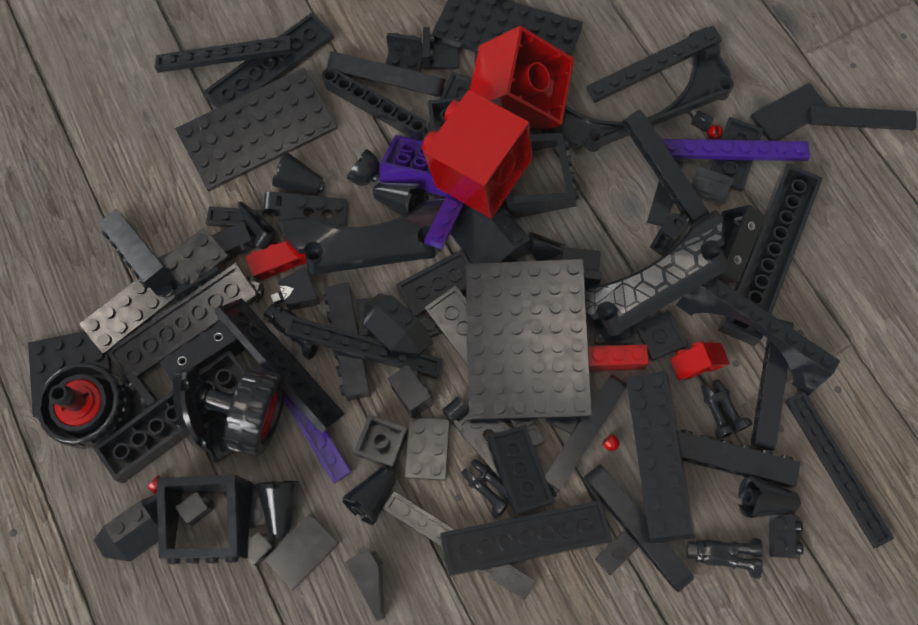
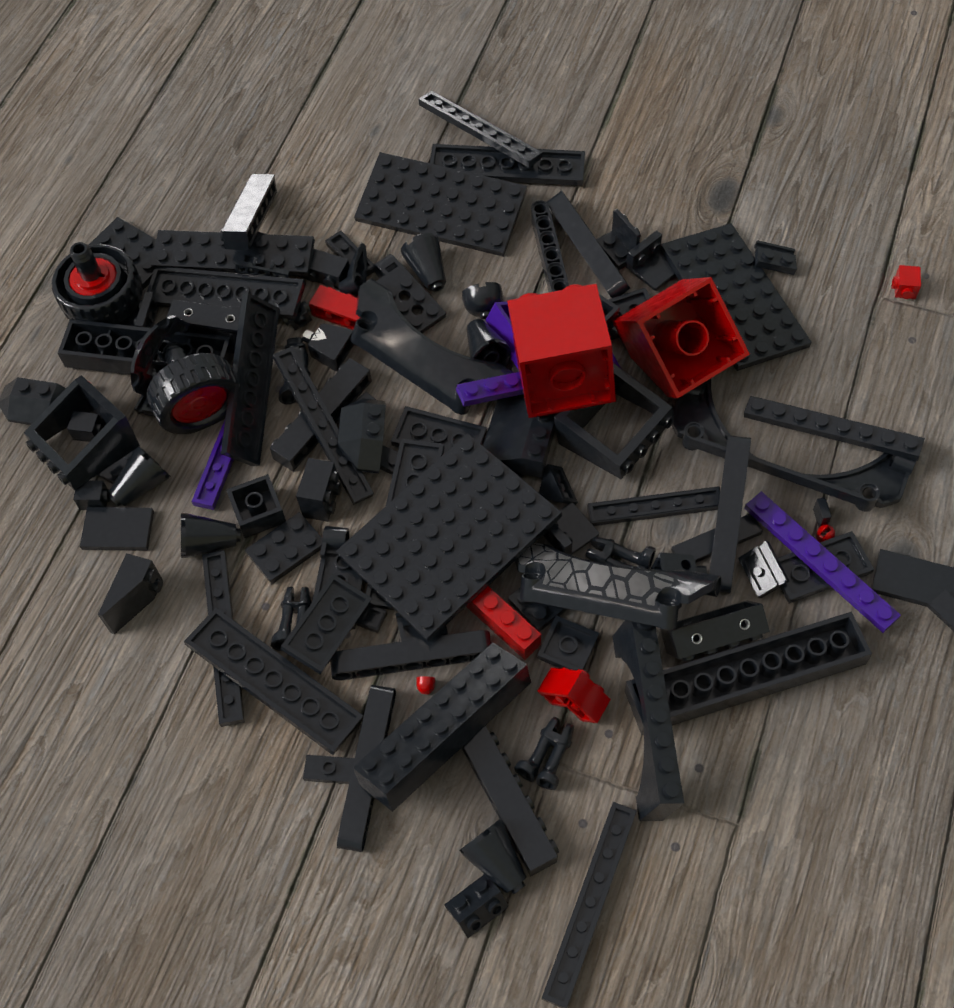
camera: 50 degrees right, 10 degrees down
black piece [687,538,763,579] -> none
black beam [751,319,794,451] -> none
none -> black piece [585,537,656,569]
none -> black tile [587,486,720,526]

